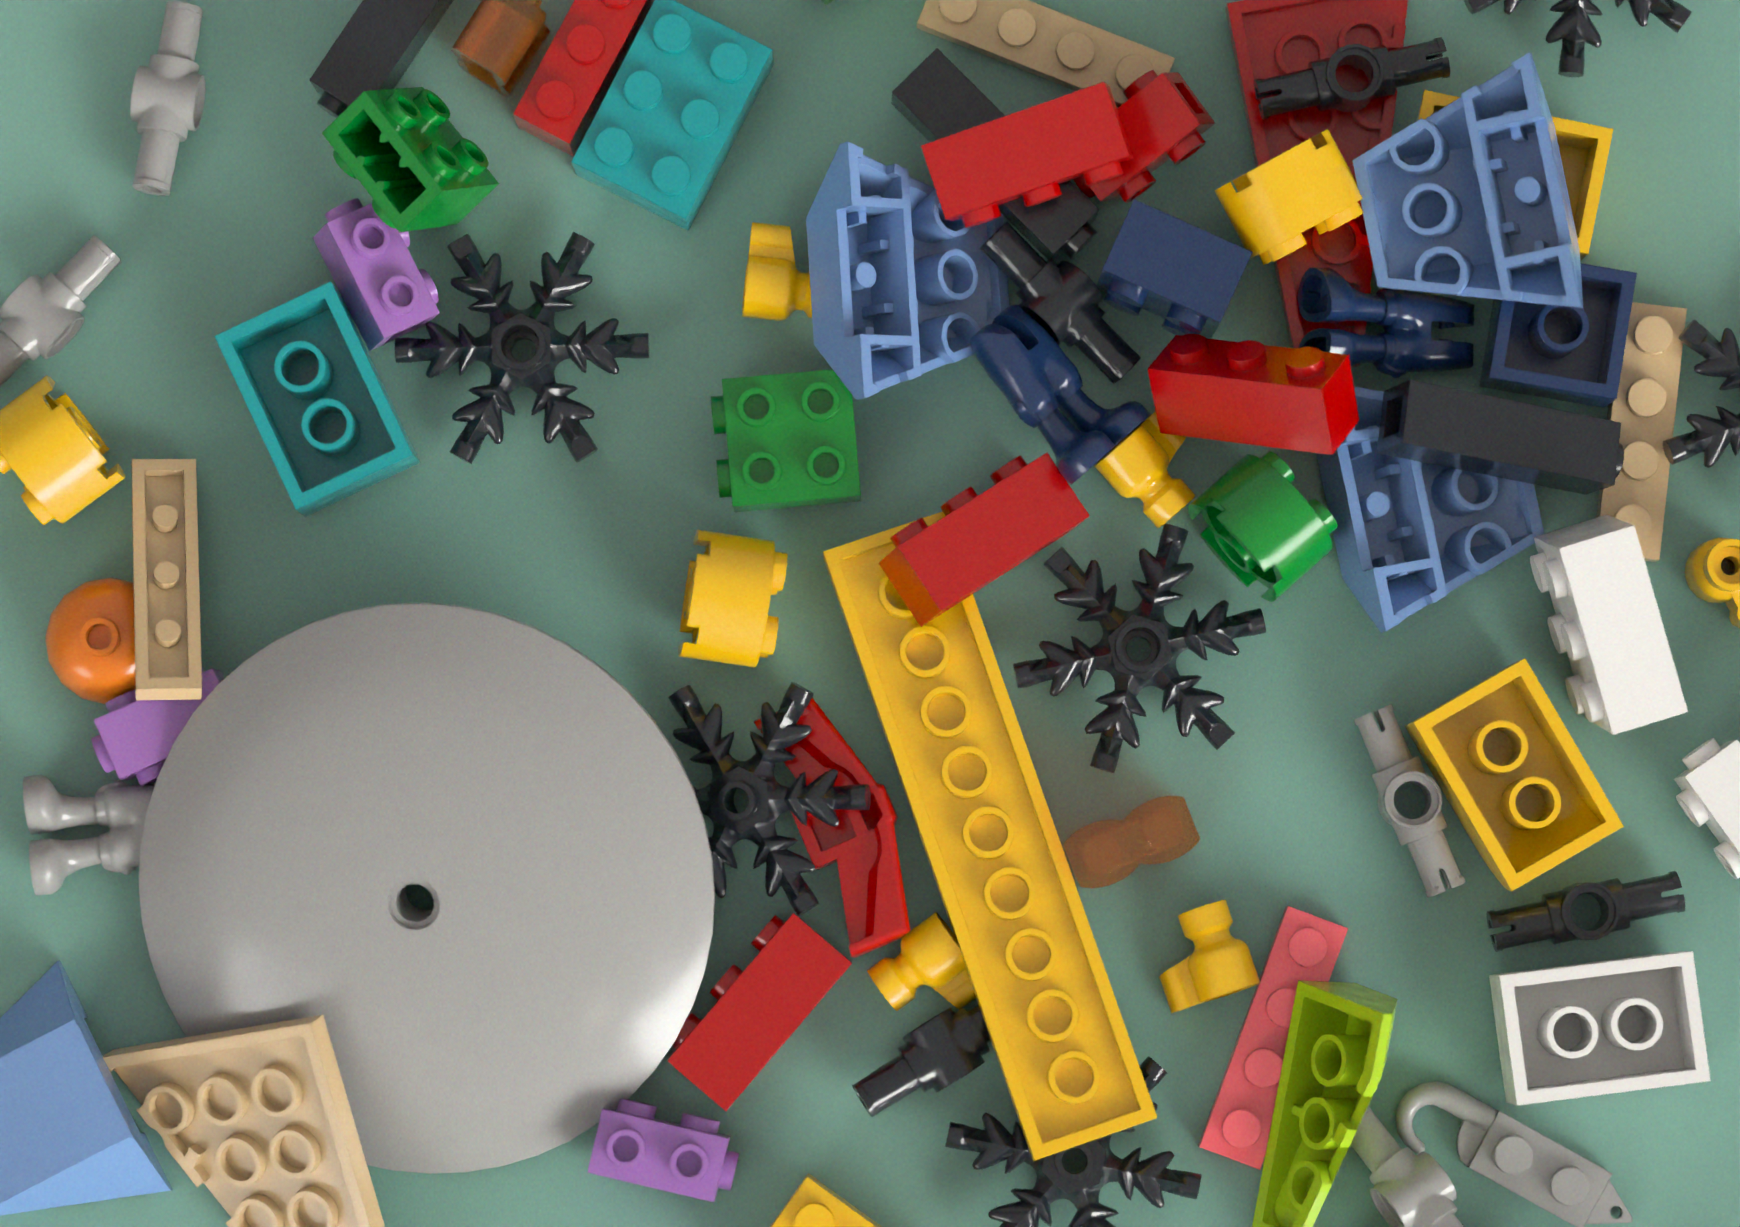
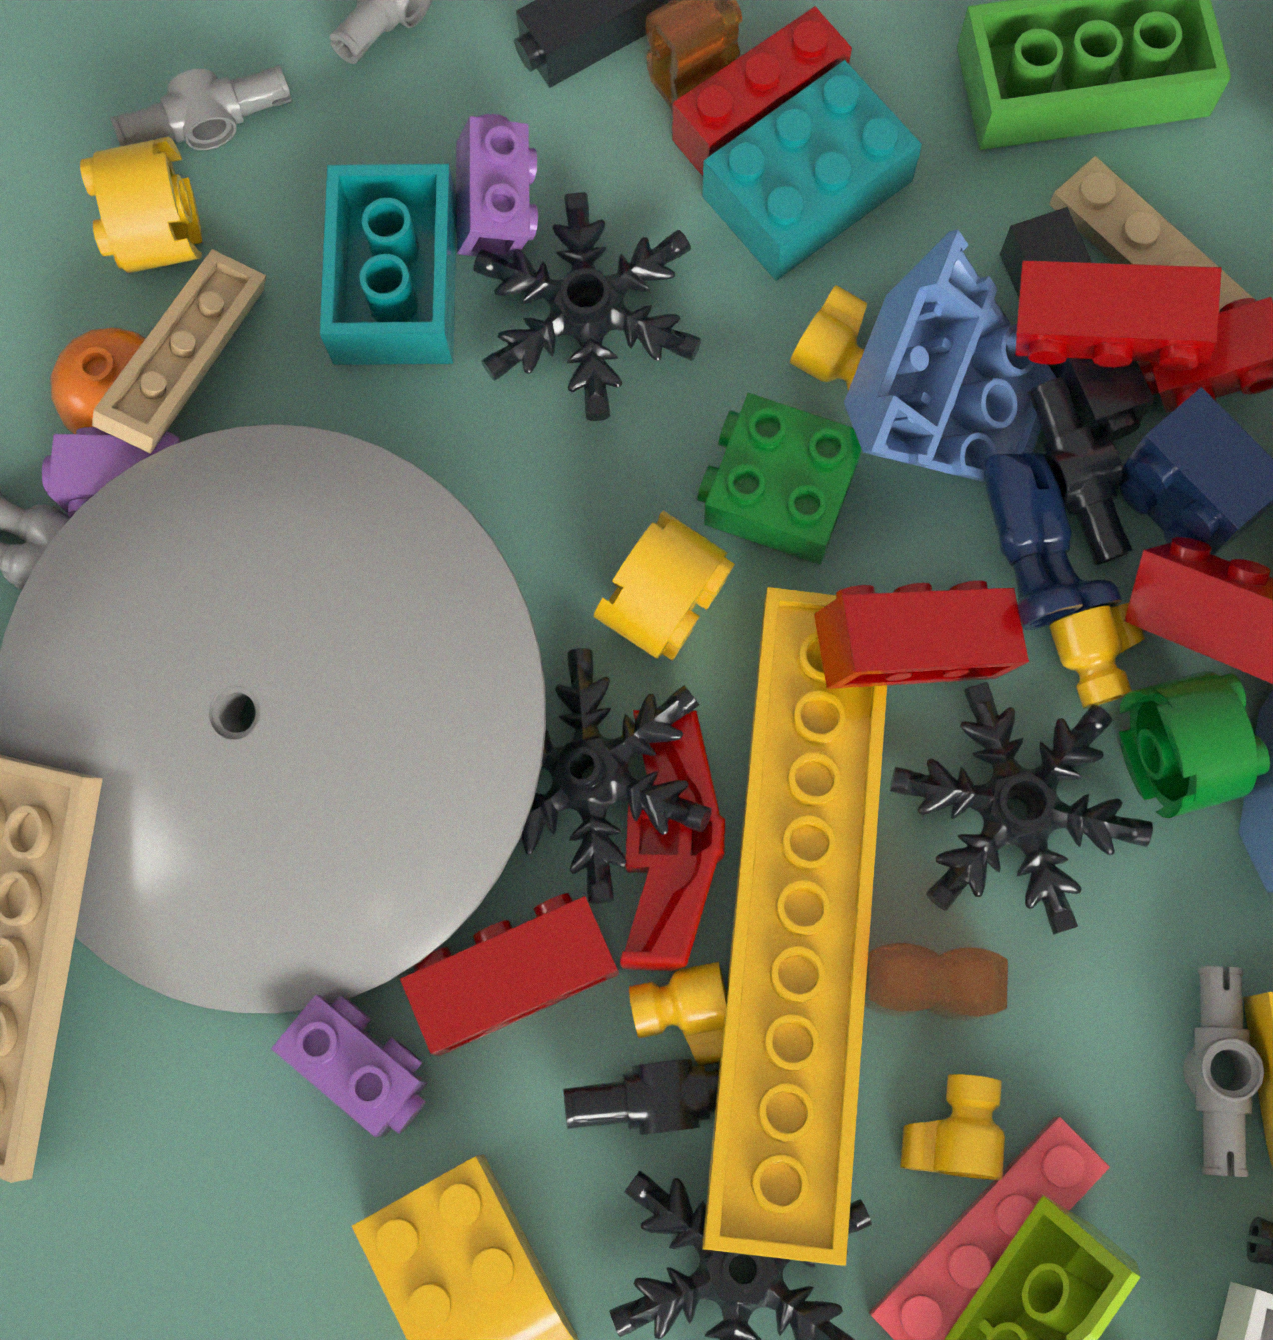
camera: 30 degrees right, 10 degrees down
green brick [322,87,499,232] -> none

